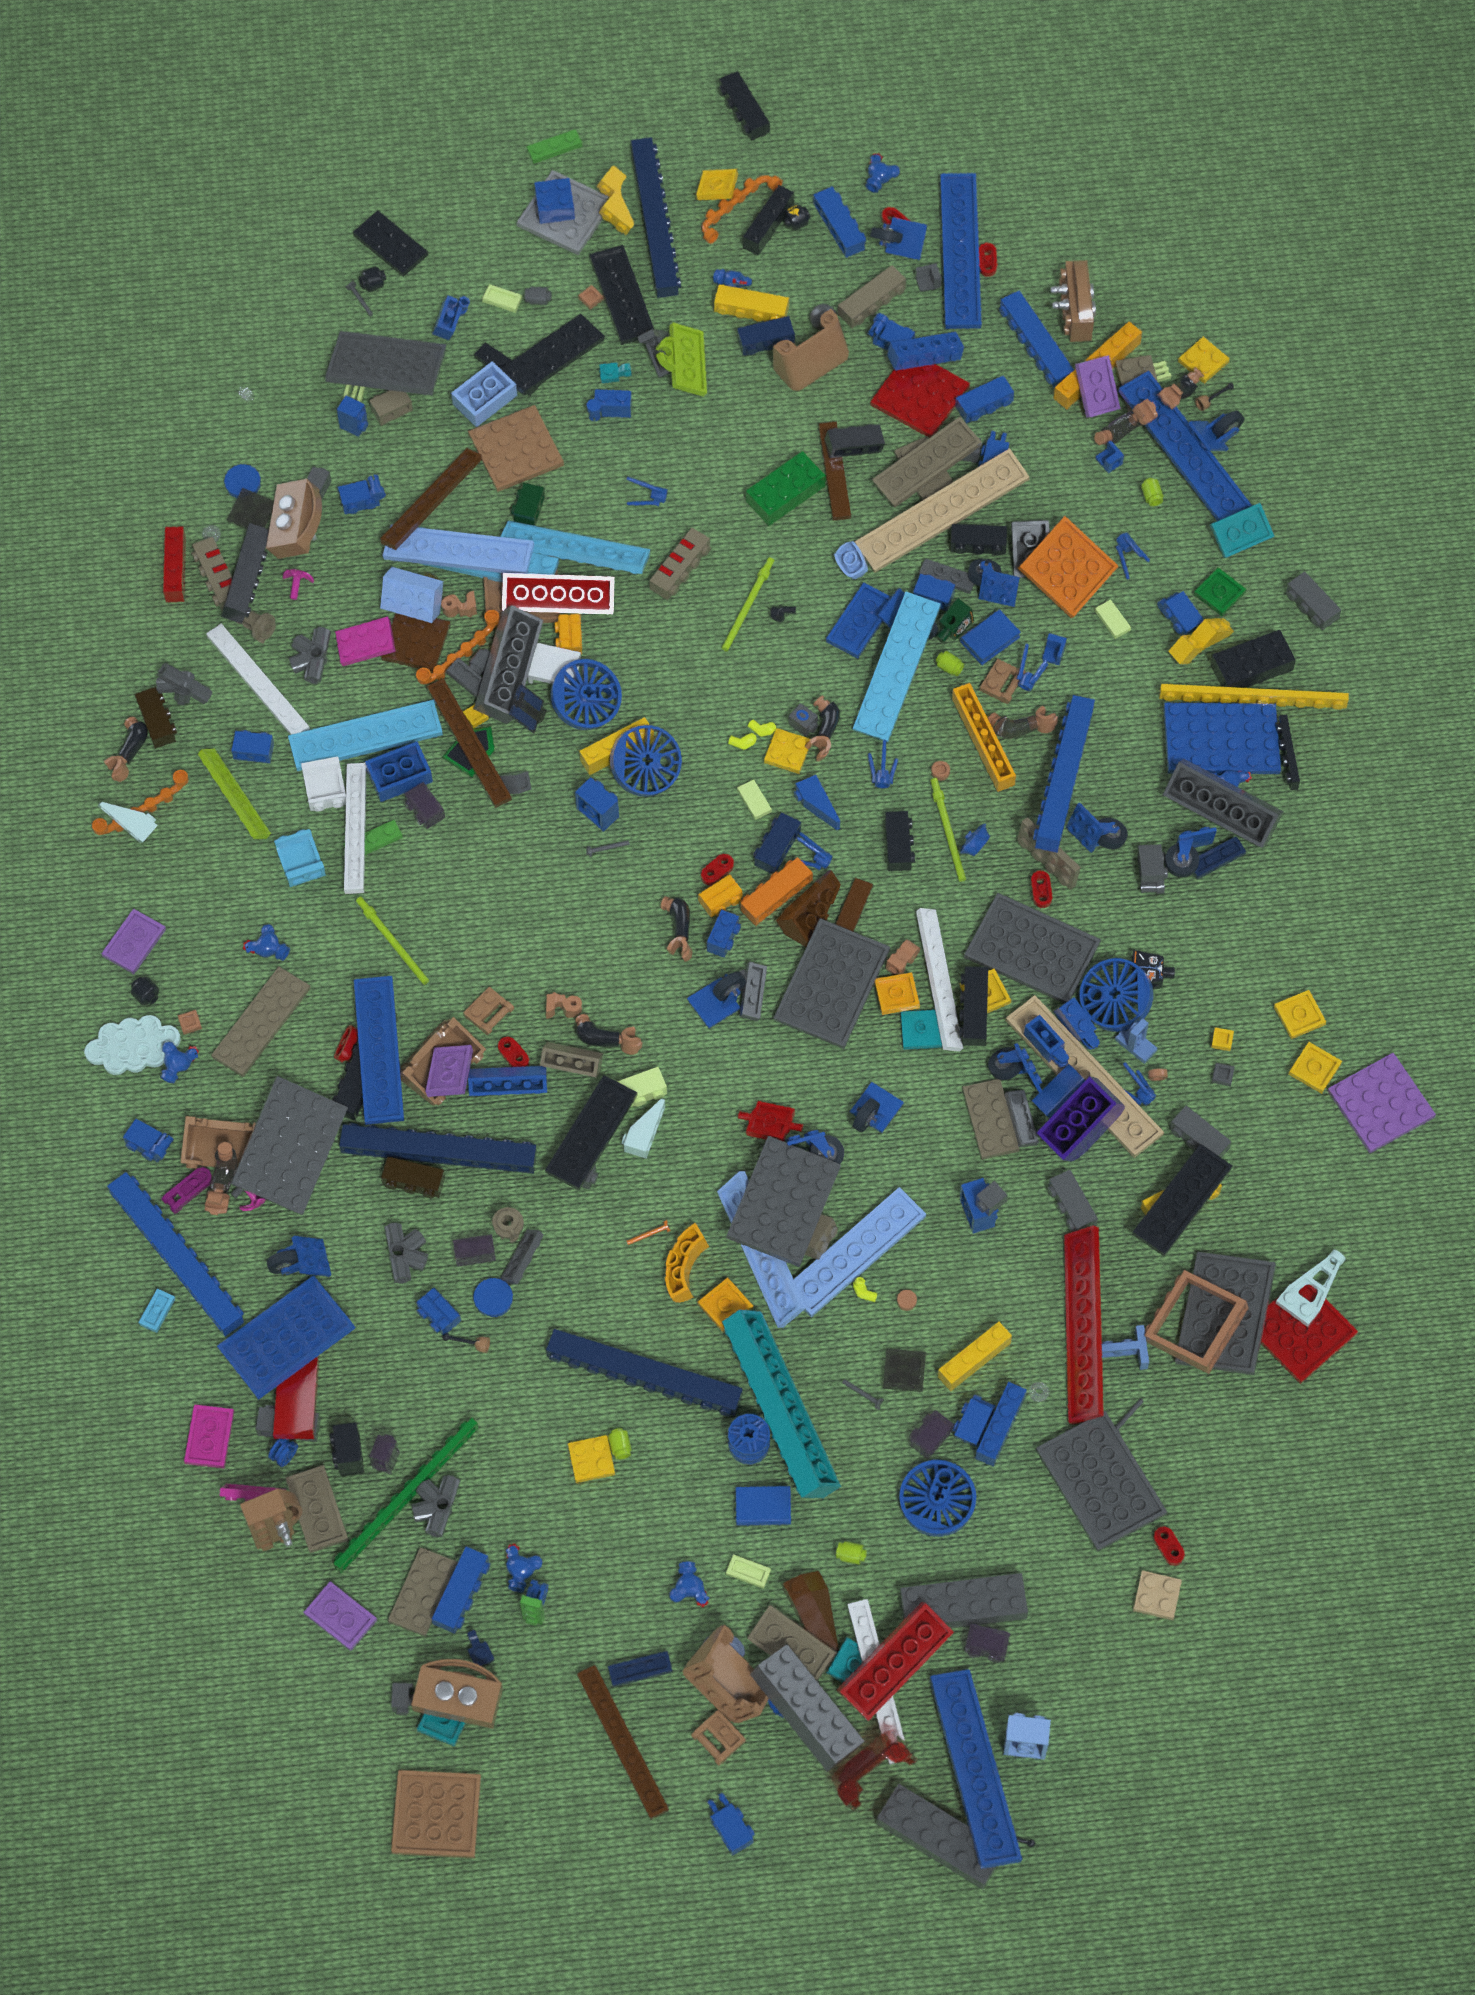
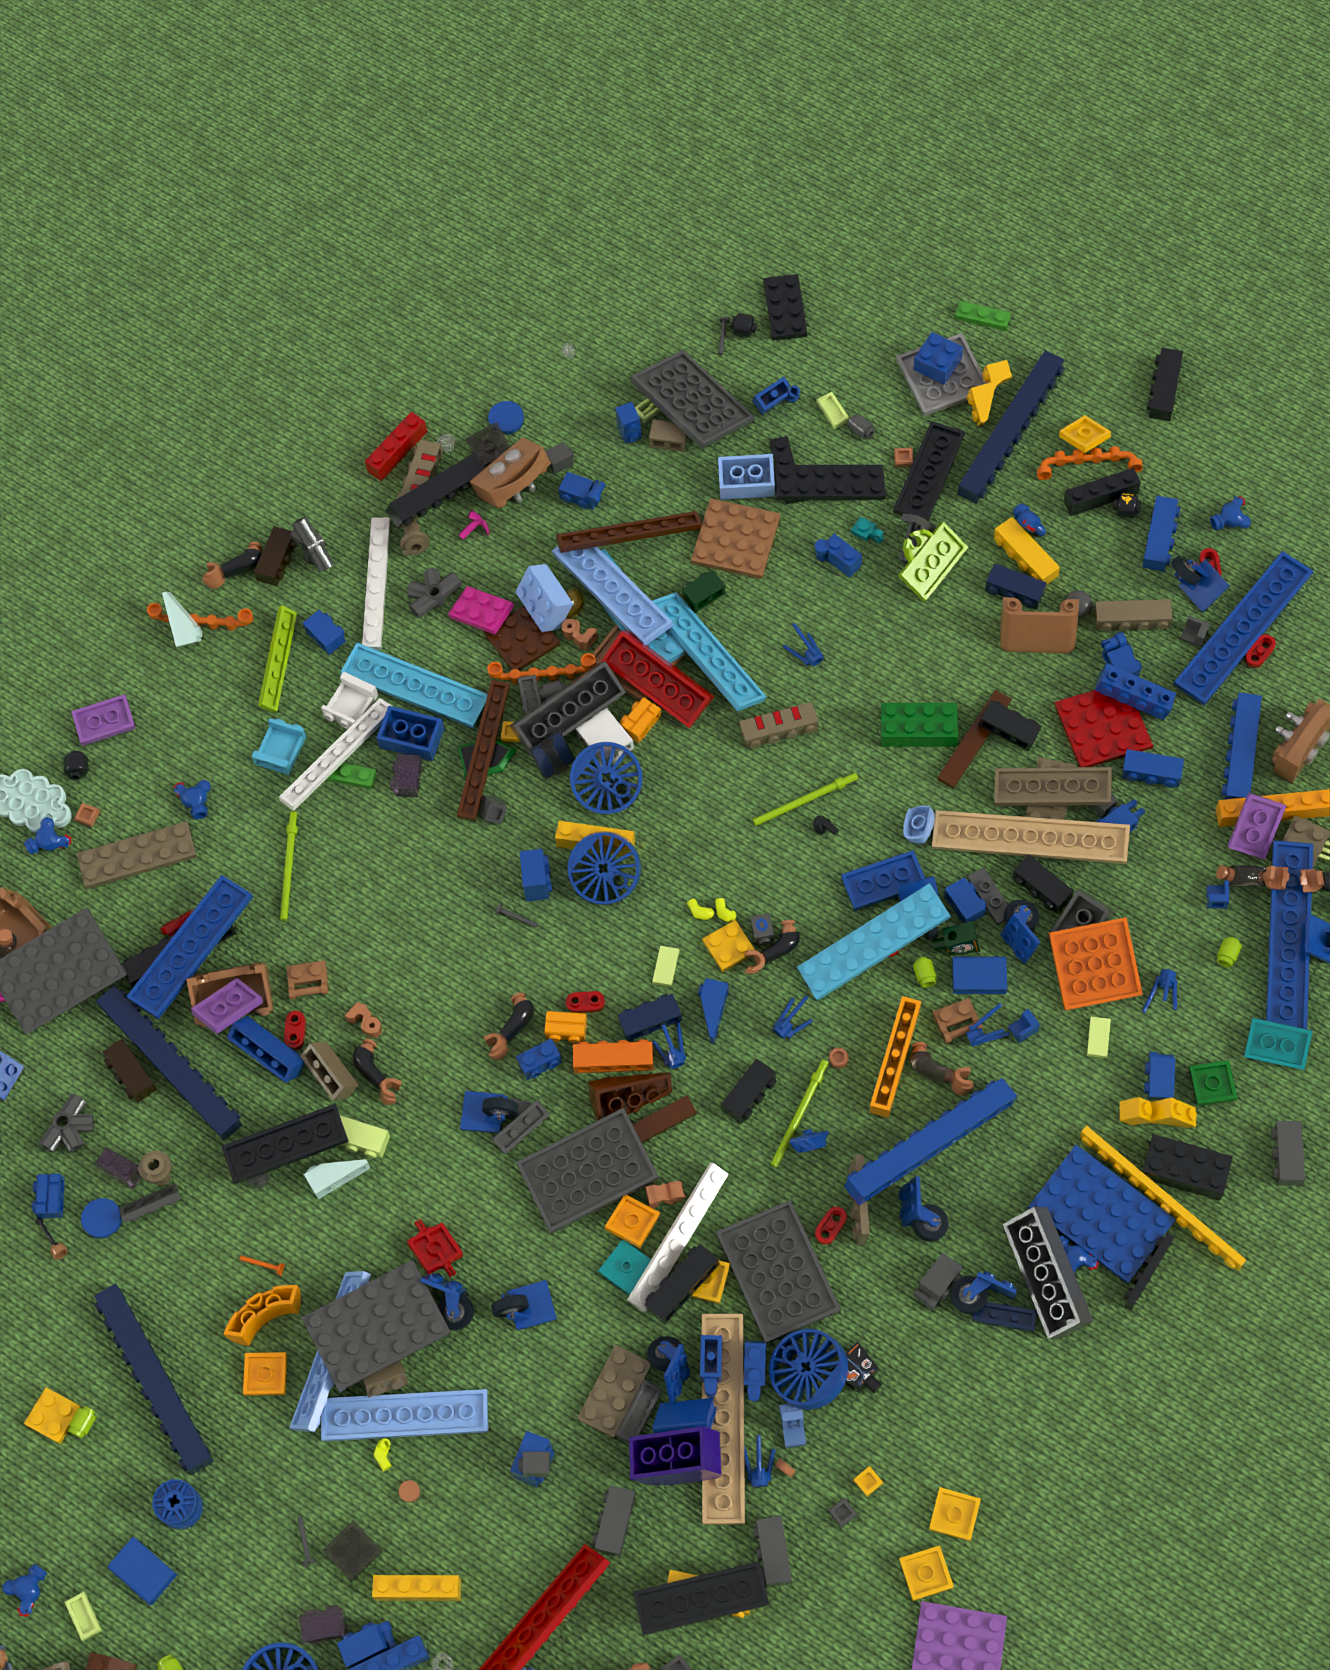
camera: 45 degrees right, 0 degrees up
teal brick [722,1310,841,1498] -> none

